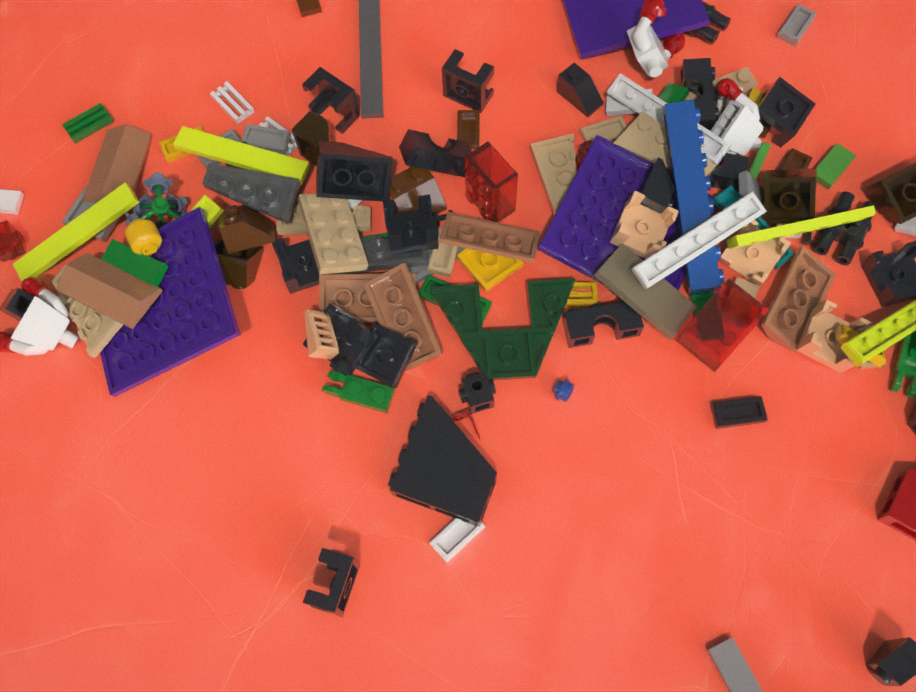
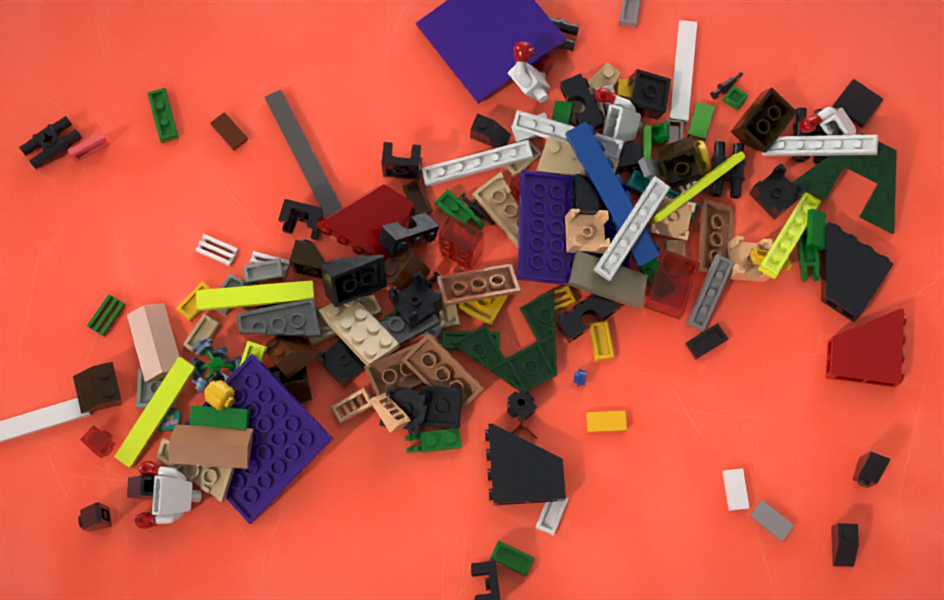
camera: 30 degrees left, 5 degrees up
none -> dark brown slope [73,362,121,414]
none -> tile [159,411,181,432]
none -> tan tile [182,314,221,357]
none -> red slope [316,184,415,263]
none -> light nougat slope [331,387,373,424]
none -> white tile [421,140,533,187]
none -> green hinge [435,189,484,237]
none -> black piece [459,193,495,225]
none -> green tile [490,540,535,576]
none -> yellow tile [586,411,627,433]
none -> yellow tile [588,321,615,362]
none -> green tile [651,121,670,145]
none -> white tile [669,20,697,123]
none -> light grey tile [685,254,735,331]
none -> yellow tile [694,140,710,175]
none -> black piece [710,72,743,100]
none -> green tile [722,85,748,111]
none -> white tile [722,469,749,511]

